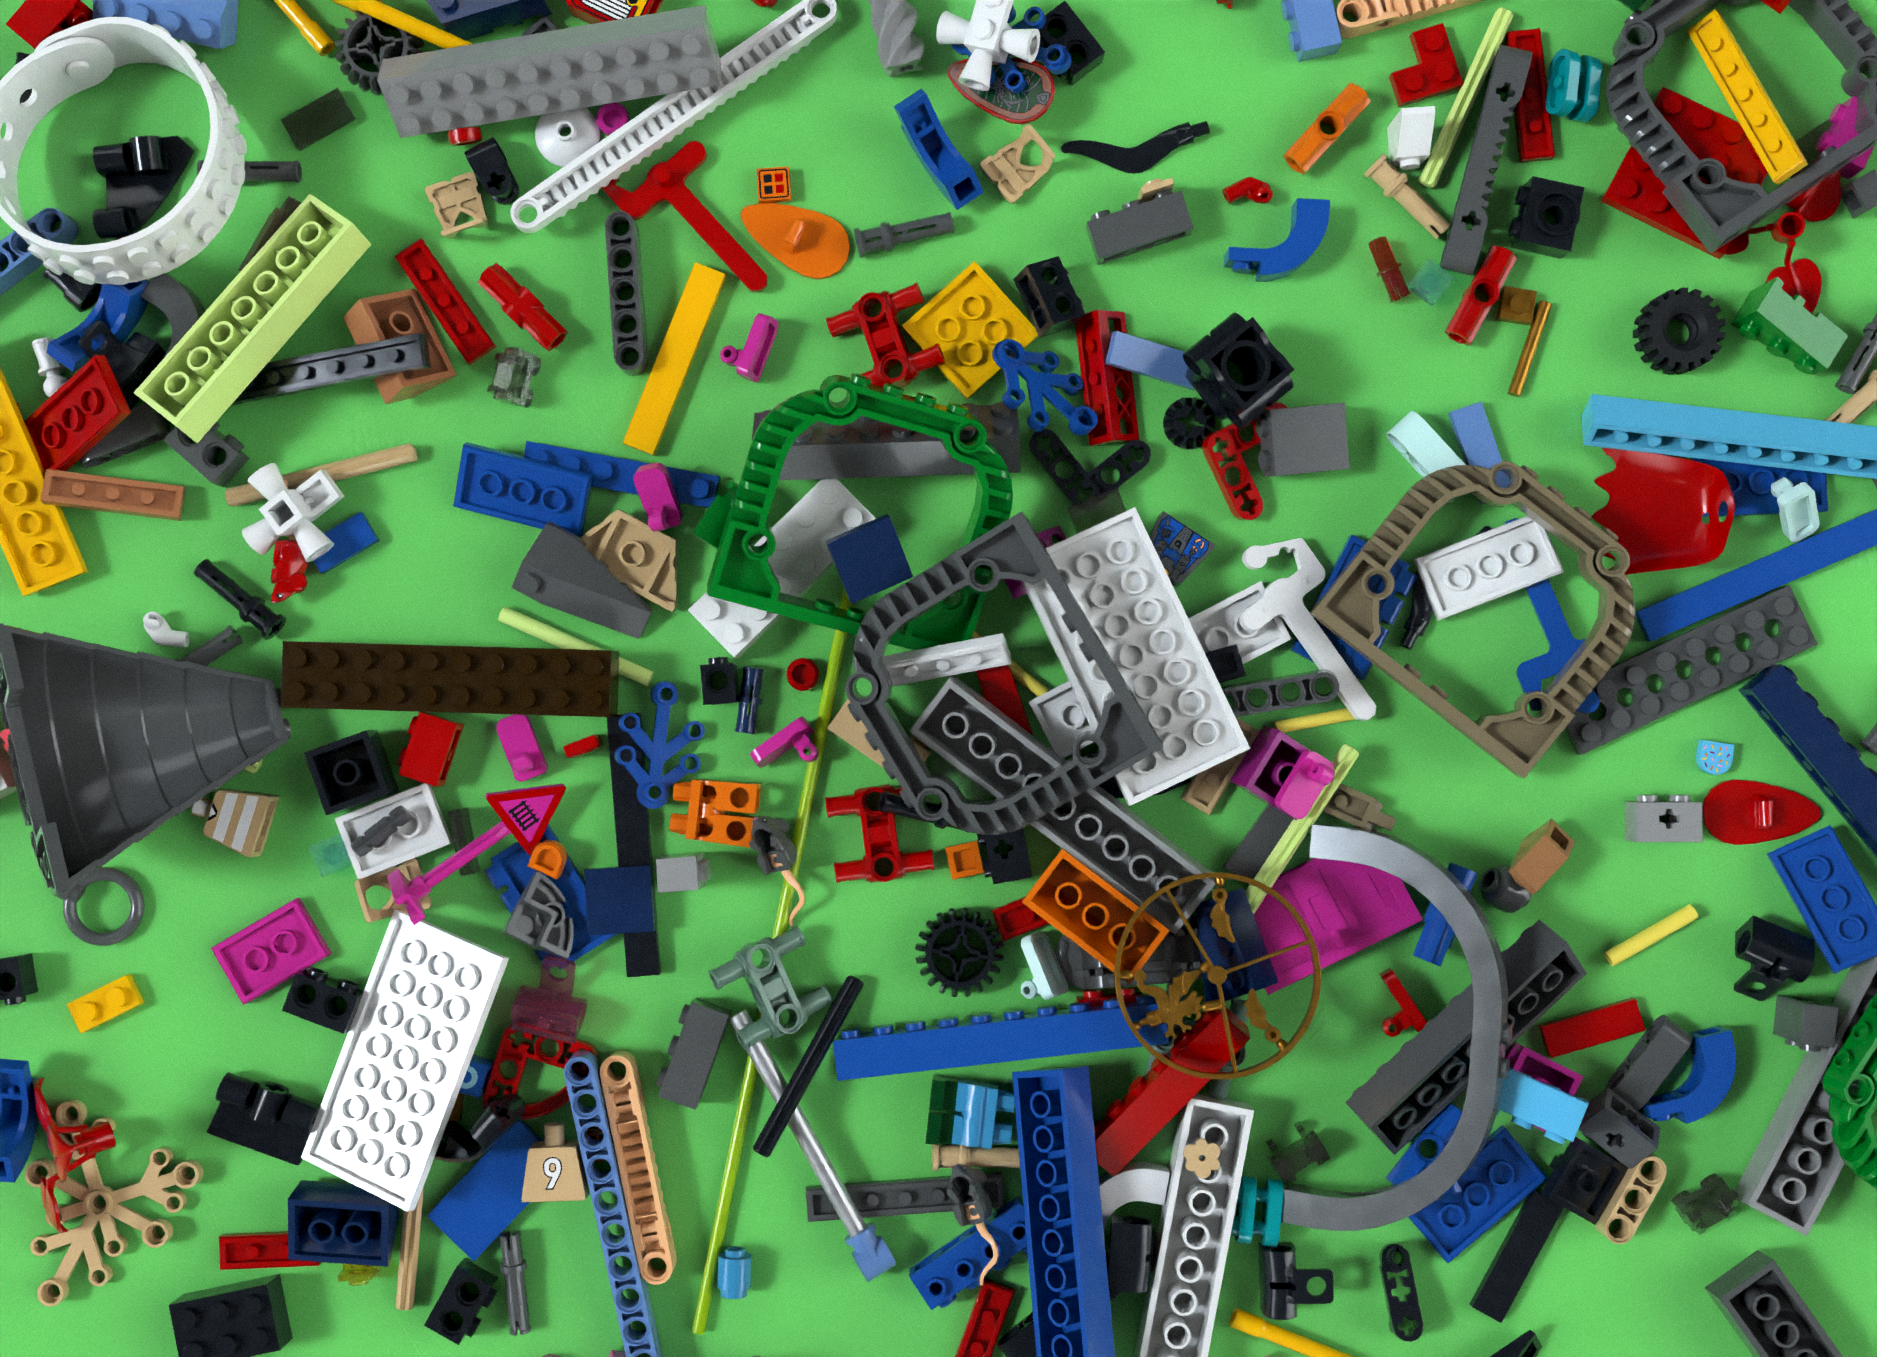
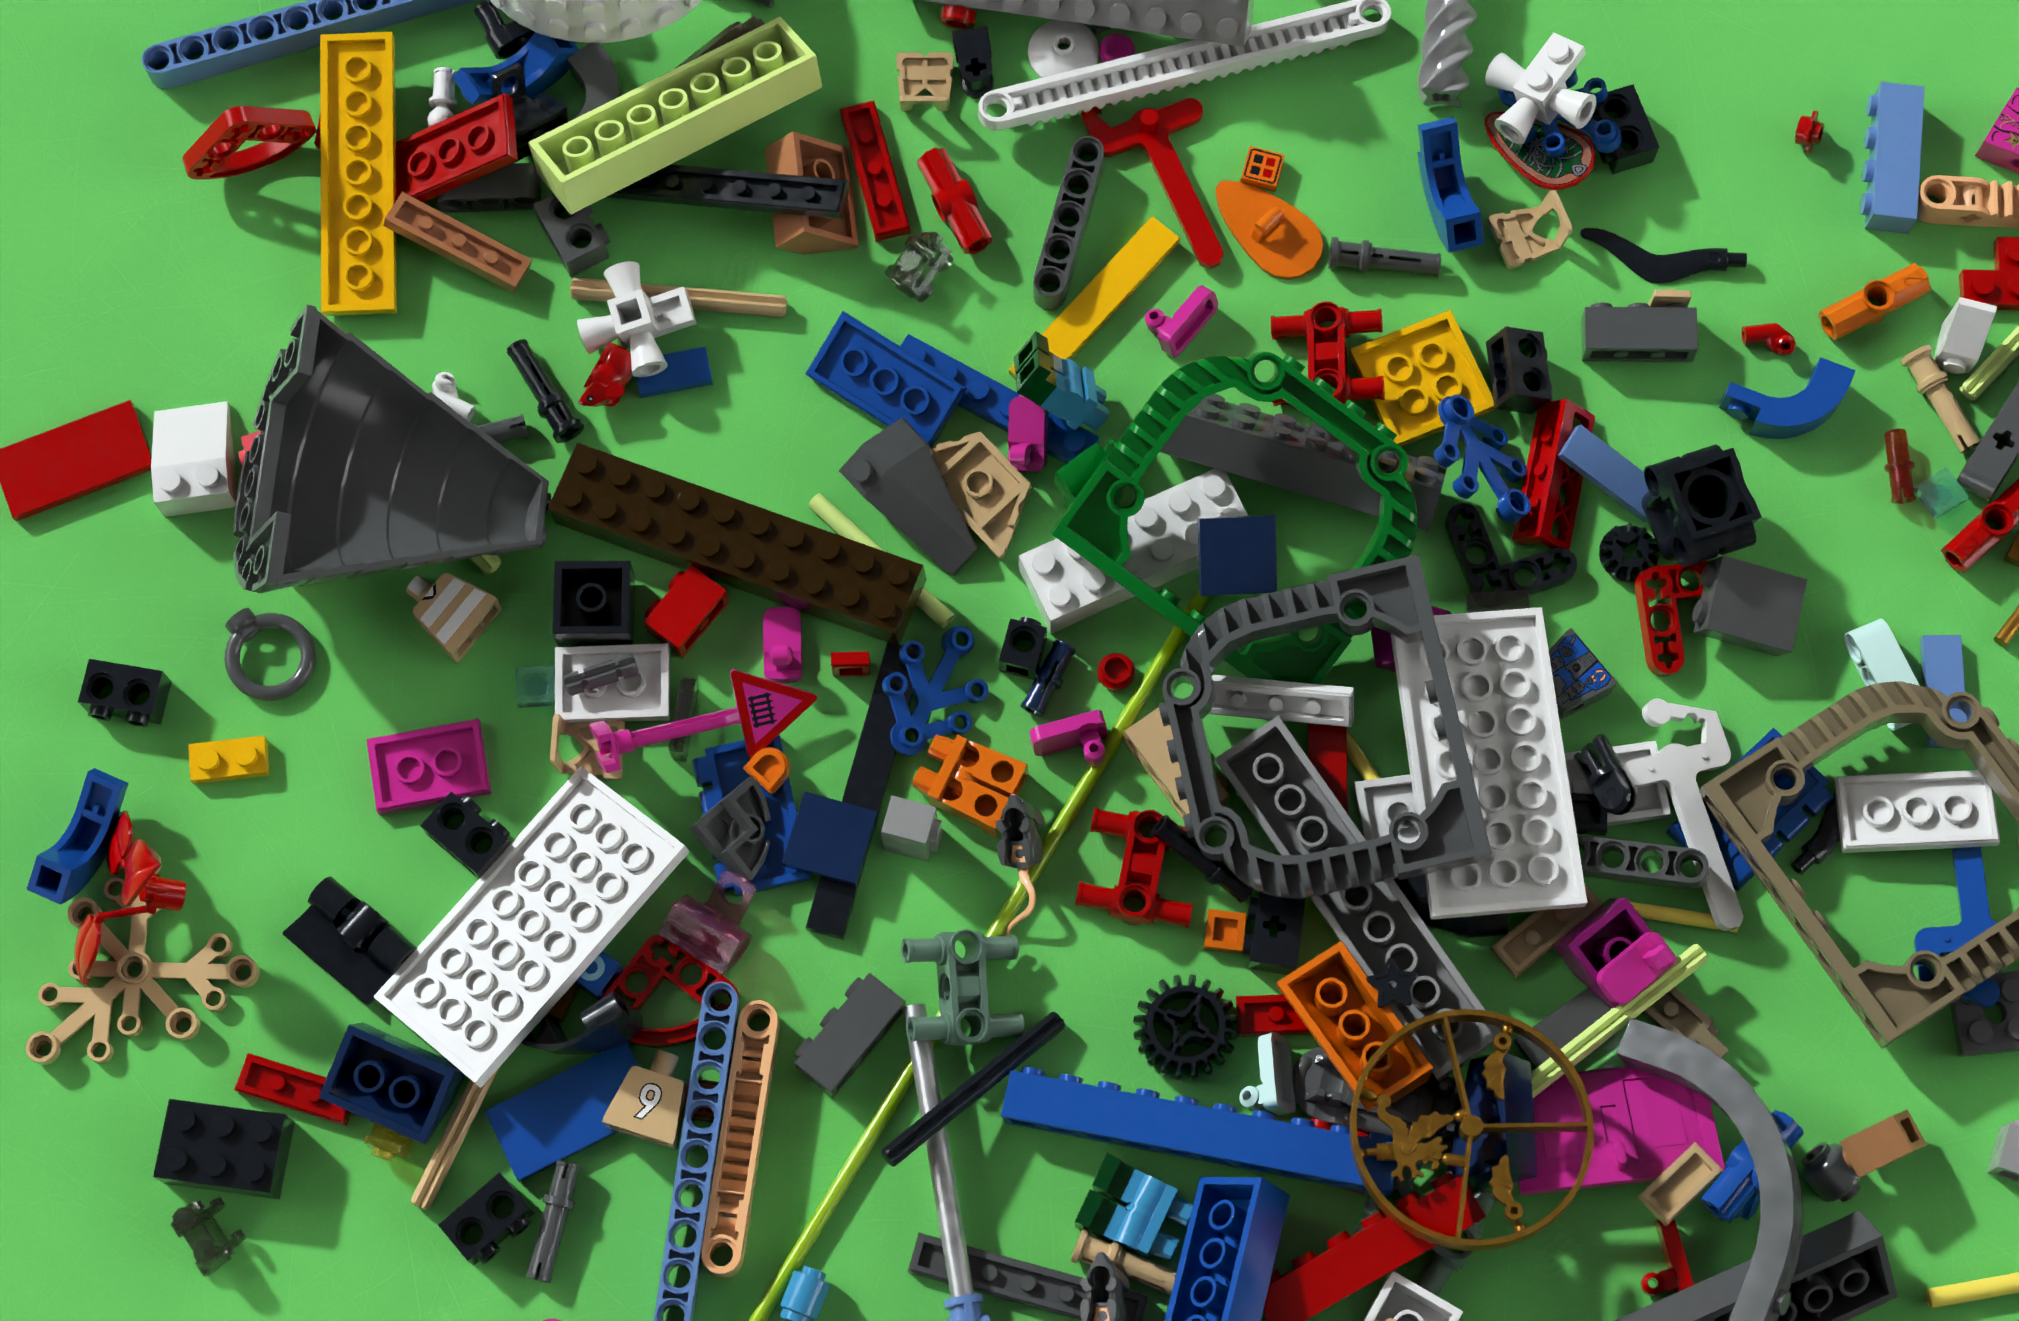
camera: 20 degrees right, 15 degrees down
none -> hips [1014,331,1109,431]
none -> black plate [1366,958,1418,1008]
none -> black arm [1573,734,1637,815]
none -> tan tile [1637,1142,1724,1227]

